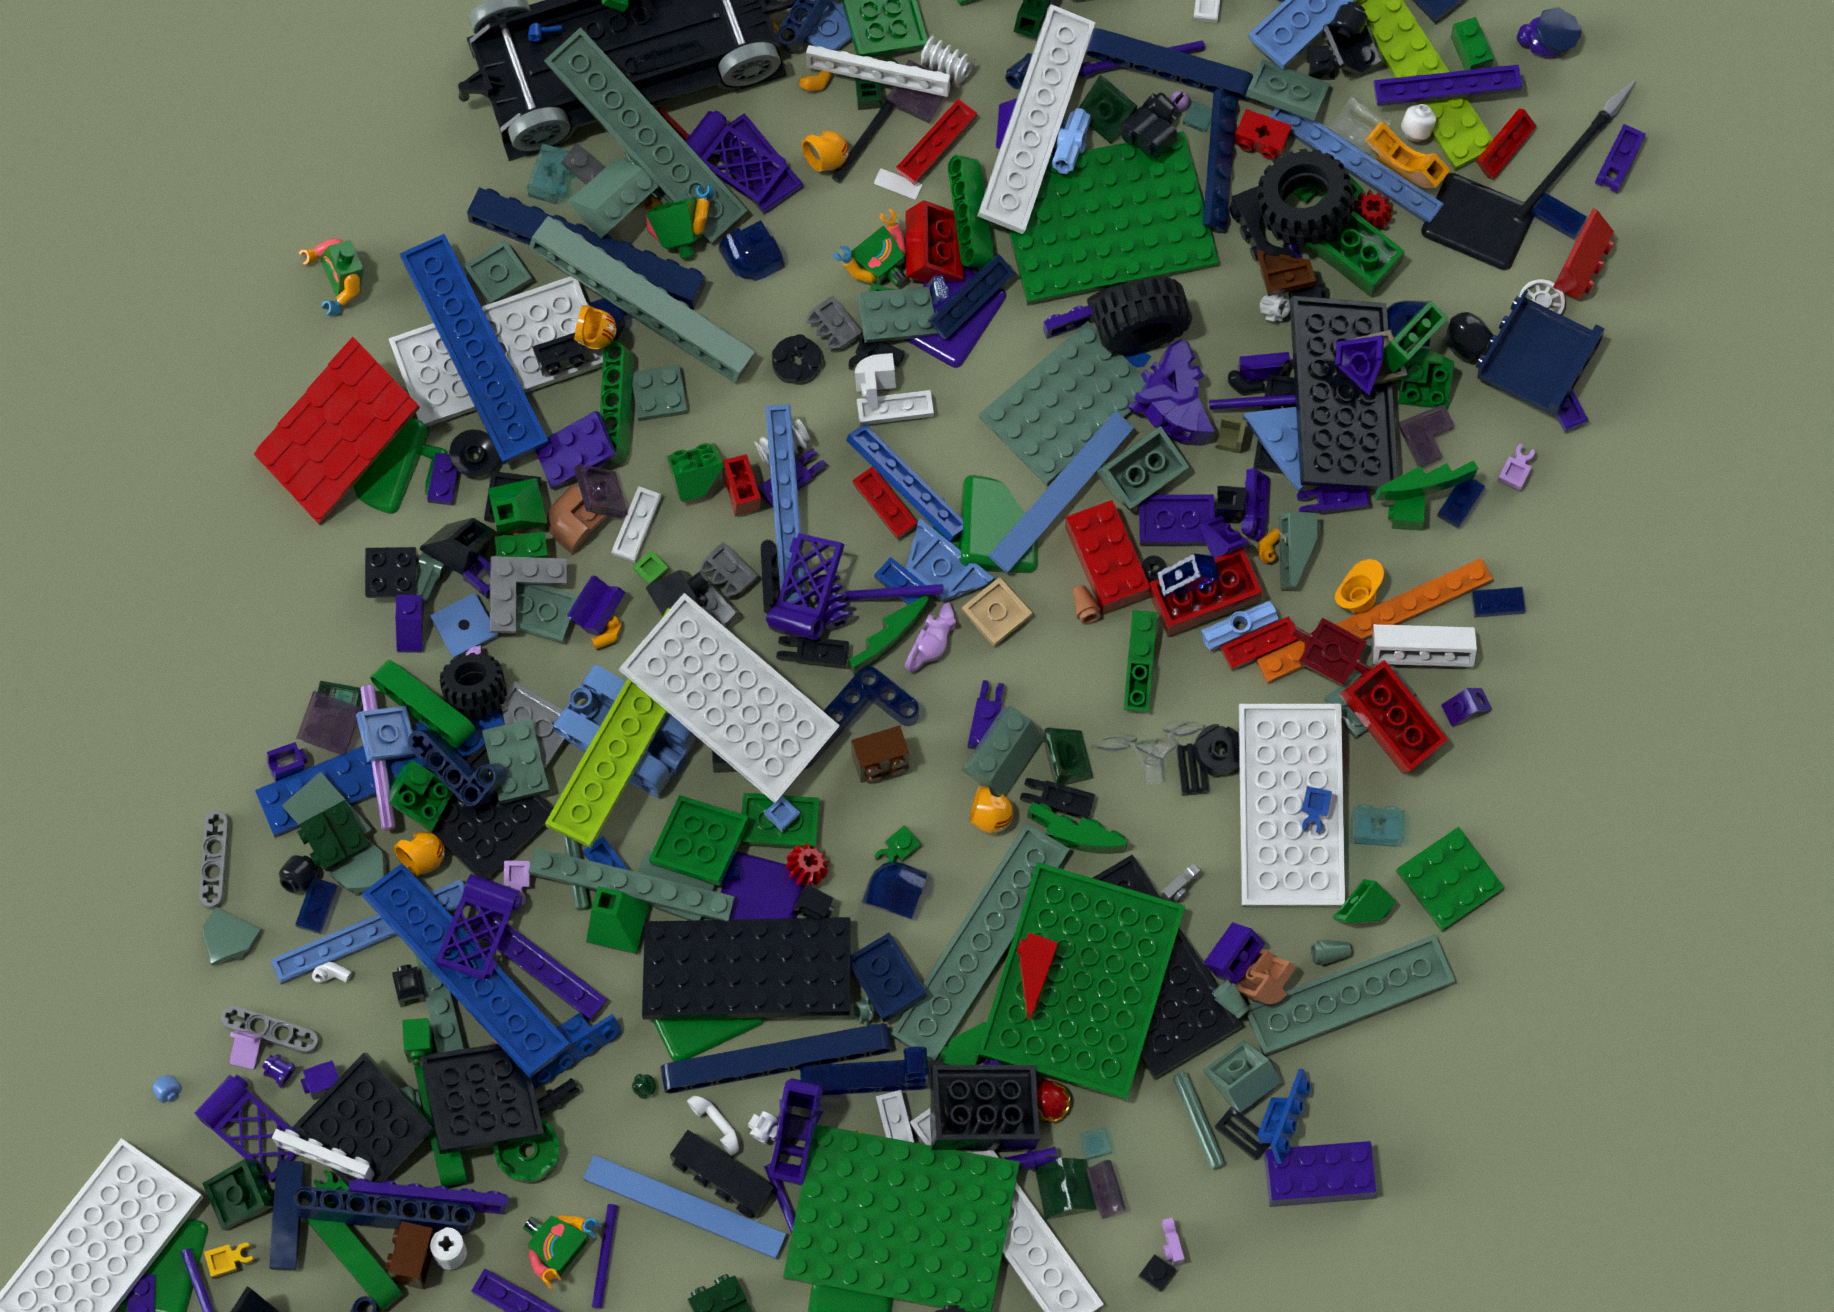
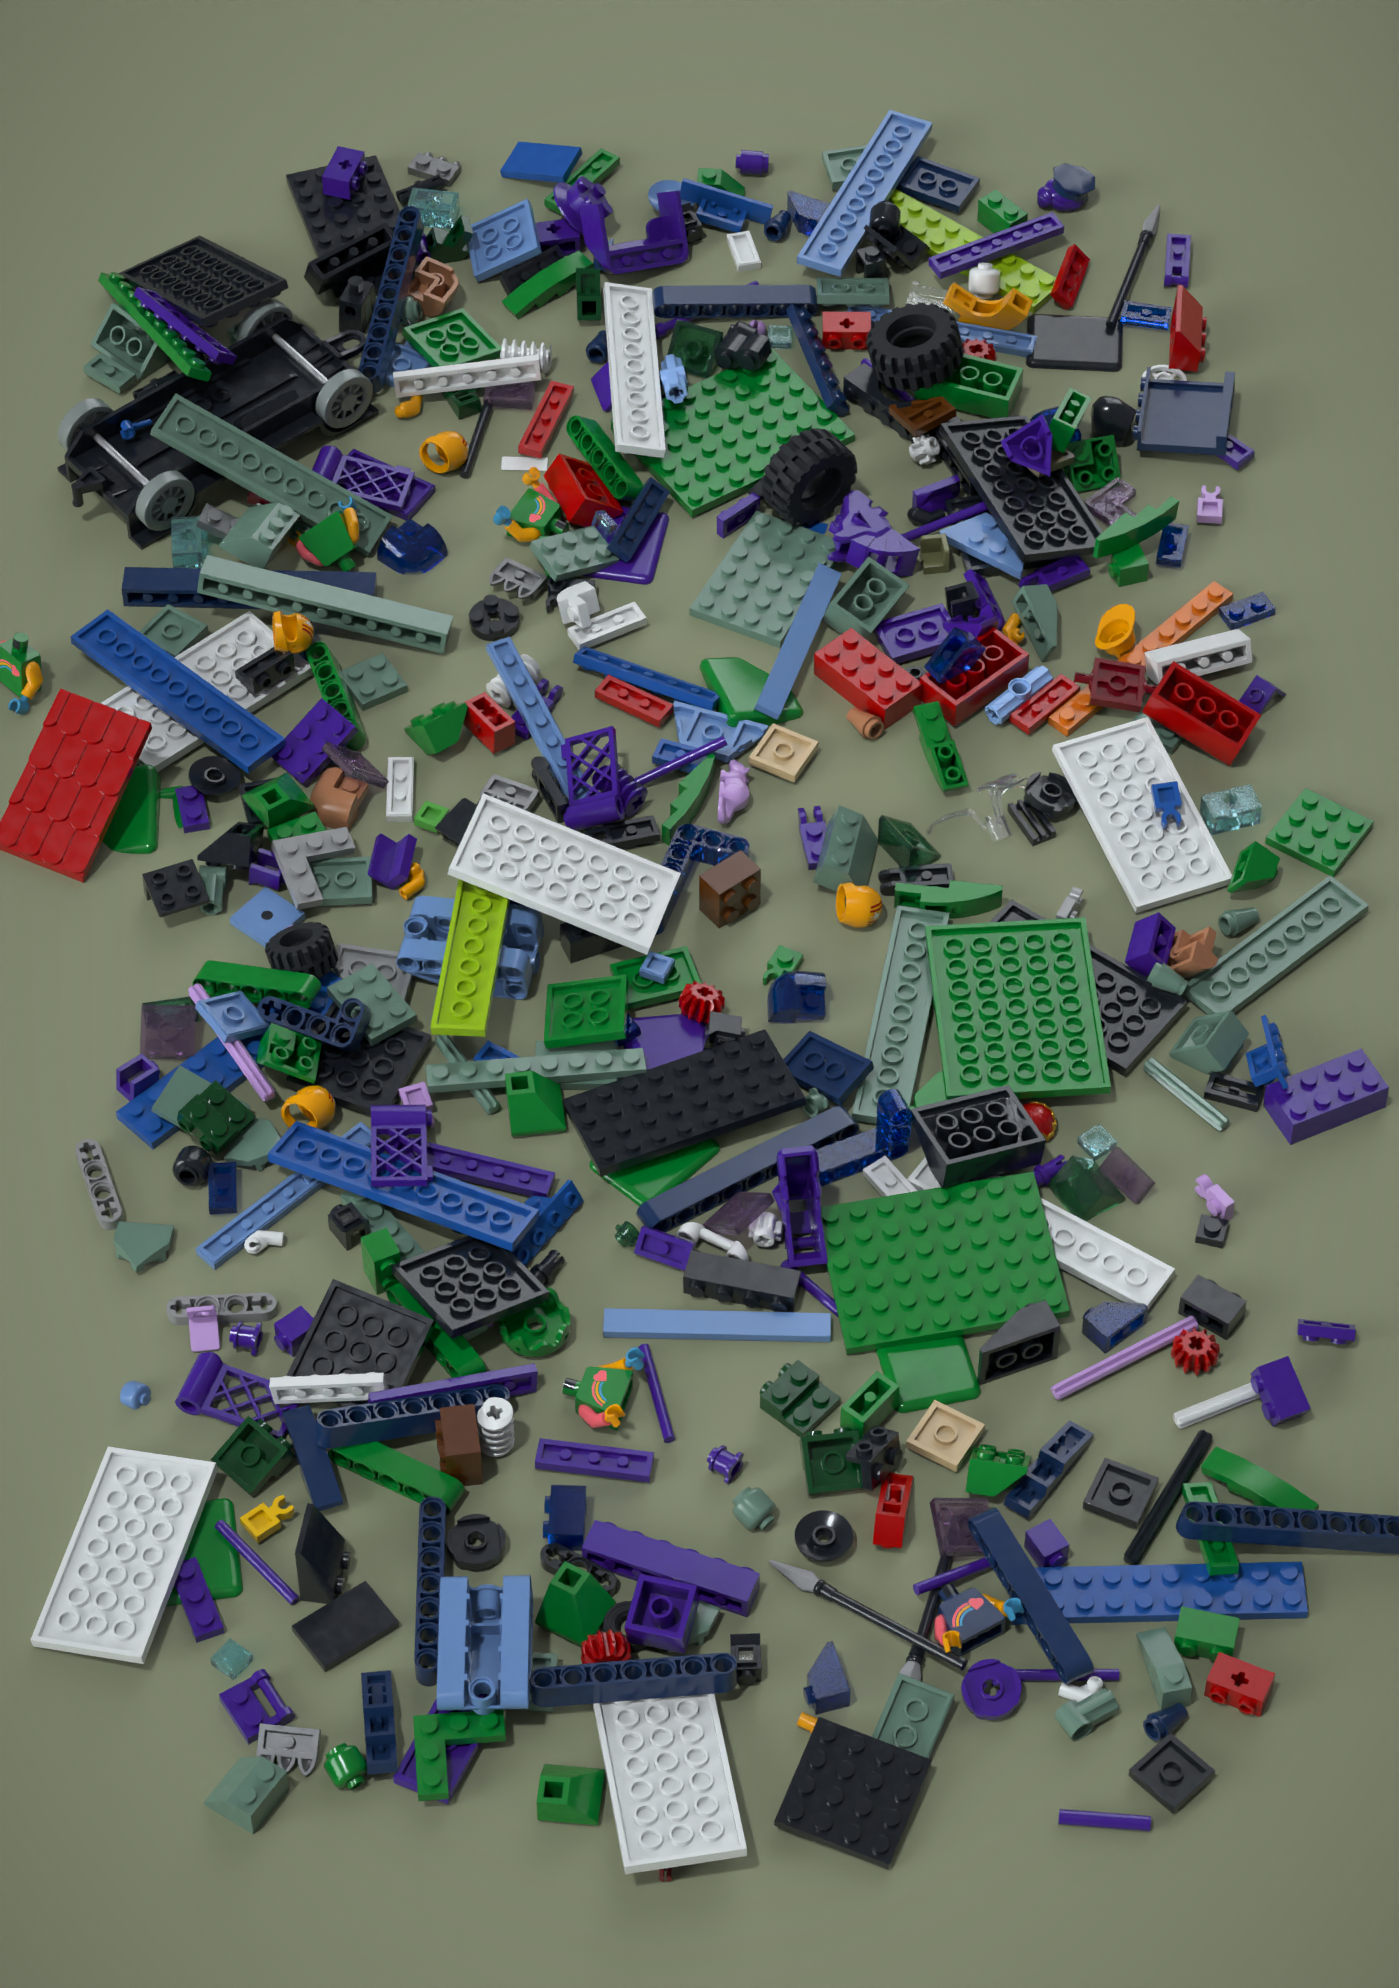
camera: 20 degrees left, 20 degrees down
dark purple slope [395,595,424,653] -> none
red slope [1017,933,1058,1020] -> none
none -> dark purple plate [634,1226,696,1271]
none -> clear purple plate [702,1192,775,1235]

